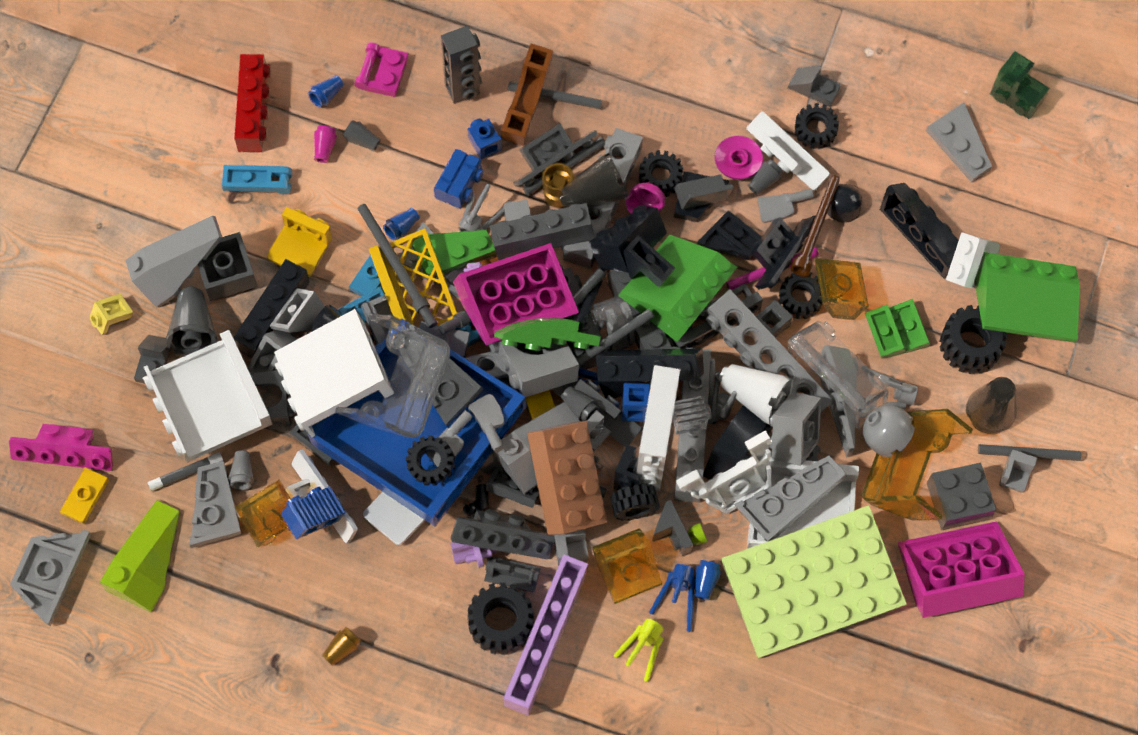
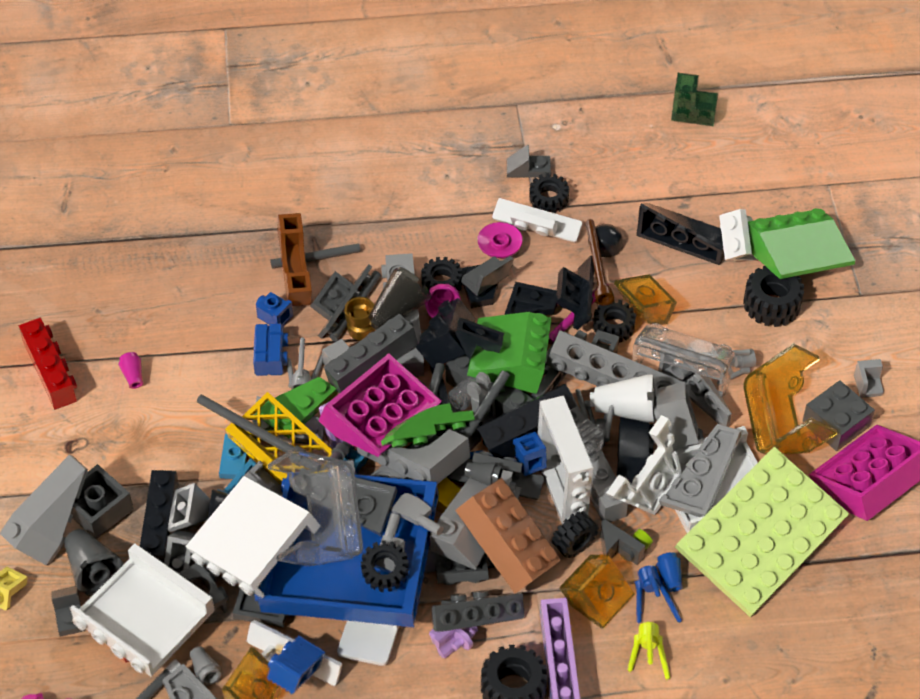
camera: 25 degrees left, 15 degrees down
dark azure plate [222,165,292,194] -> none
yellow bracket [267,207,332,277] -> none
blue cone [308,75,344,107] -> none
dark grey cone [343,120,381,152] -> none
dark pink plate [354,42,409,97] -> none
blue cone [383,208,420,241] -> none
dark grey brick [441,25,482,104] -> none
black arm [463,484,489,519] -> none
dark grey hinge [484,557,541,593] -> none
light grey panel [554,529,588,566] -> none
black bracket [613,445,641,492] -> none
dark grey cone [748,159,783,195] -> none
light grey piece [758,189,813,223] -> none
light grey cylinder [863,405,915,457] -> none
bright green slope [865,299,930,358] -> none
light grey wing [926,103,992,183] -> none
clear smoke cone [966,377,1017,434] -> none
dark grey bar [978,444,1081,461] -> none

